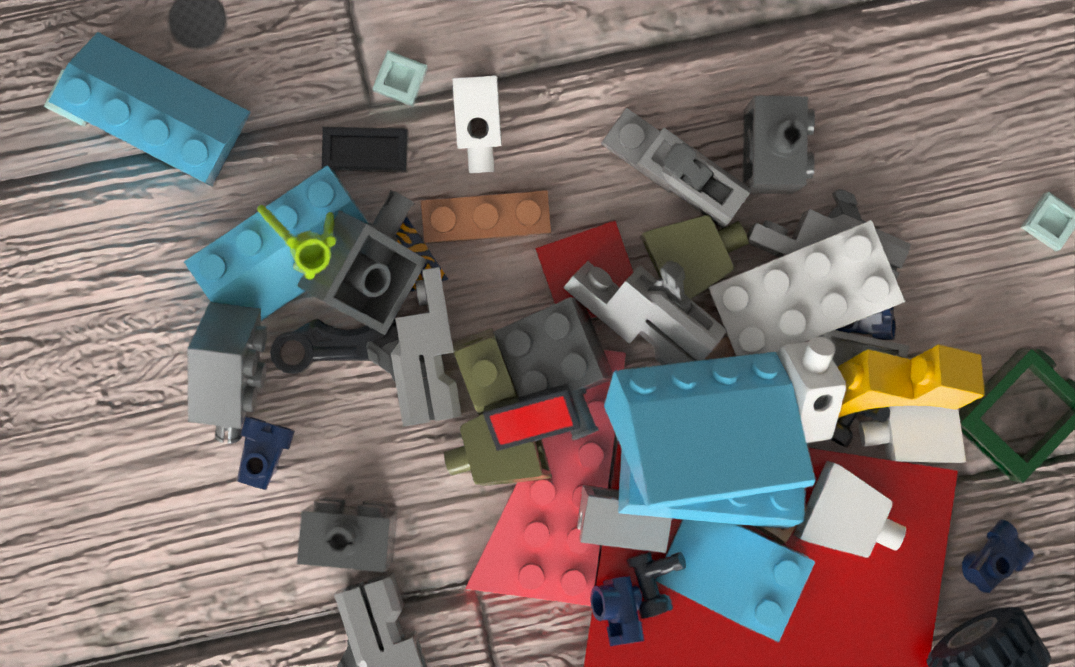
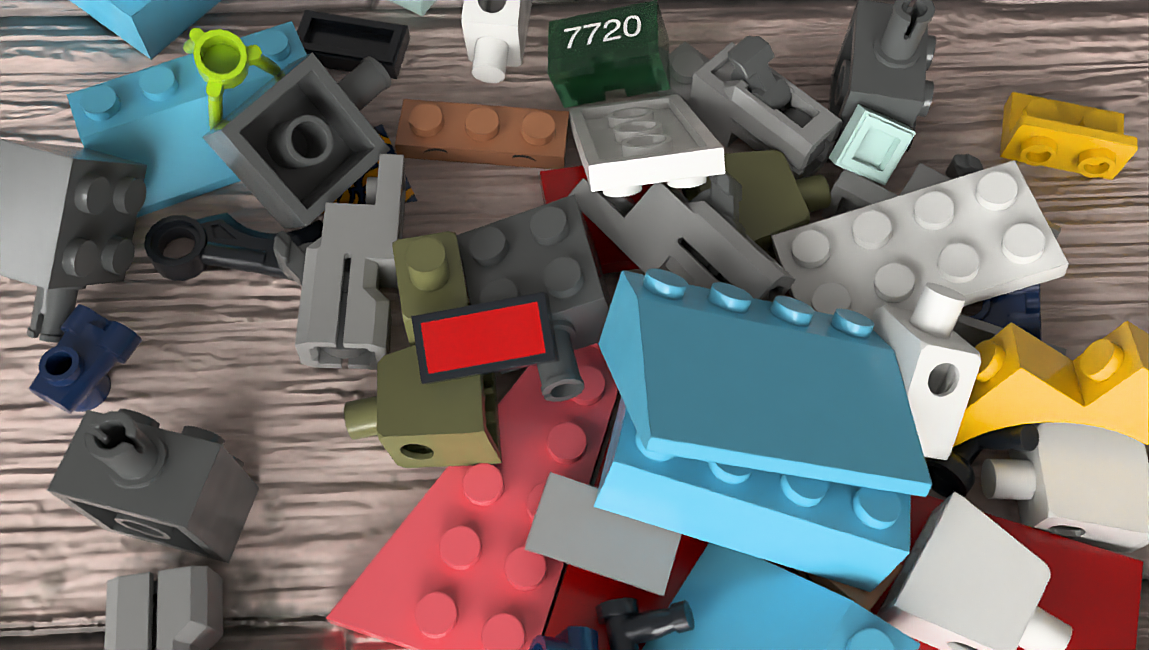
camera: 10 degrees right, 25 degrees down
none -> clear green brick [547,0,671,108]
none -> white plate [569,94,725,197]
none -> light aqua tile [829,104,916,185]
none -> yellow bracket [1000,92,1138,180]

